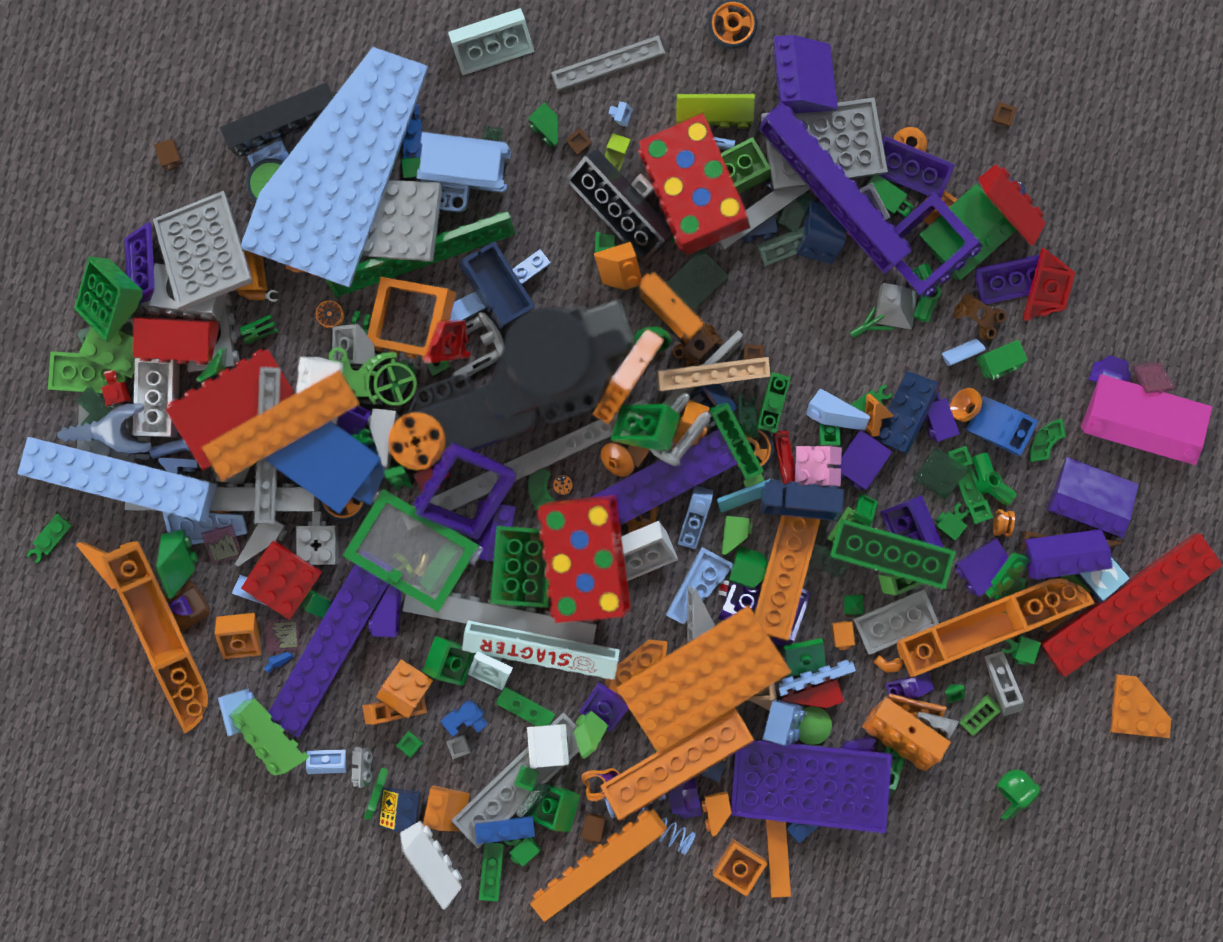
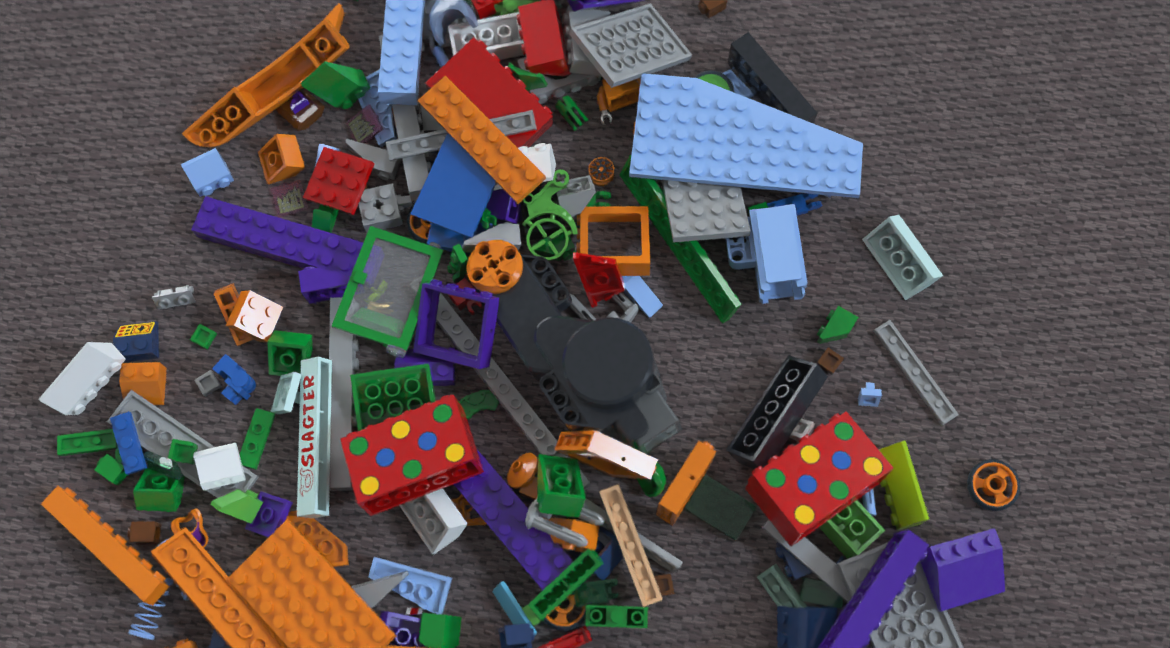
camera: 75 degrees right, 15 degrees down
medium blue slope [159,458,201,475] -> none
bright green wedge [229,699,310,775] -> none
blue bar [264,652,294,673] -> none
light blue slope [306,750,346,774] -> none
green tile [364,767,388,820] -> none
green plate [426,361,451,377] -> none
dark blue piece [459,241,535,330] -> none
clear green tile [482,126,503,142] -> none
light blue hinge [512,249,551,284] -> none
orange tile [553,475,573,495] -> none
orange slope [594,242,642,290] -> none
green panel [595,232,615,253] -> none
lime slope [605,133,631,172] -> none
dark purple slope [668,777,702,819] -> none
reddish brown piece [672,323,723,367] -> none
light blue slope [678,485,713,549] -> none
bright green slope [721,516,752,554] -> none

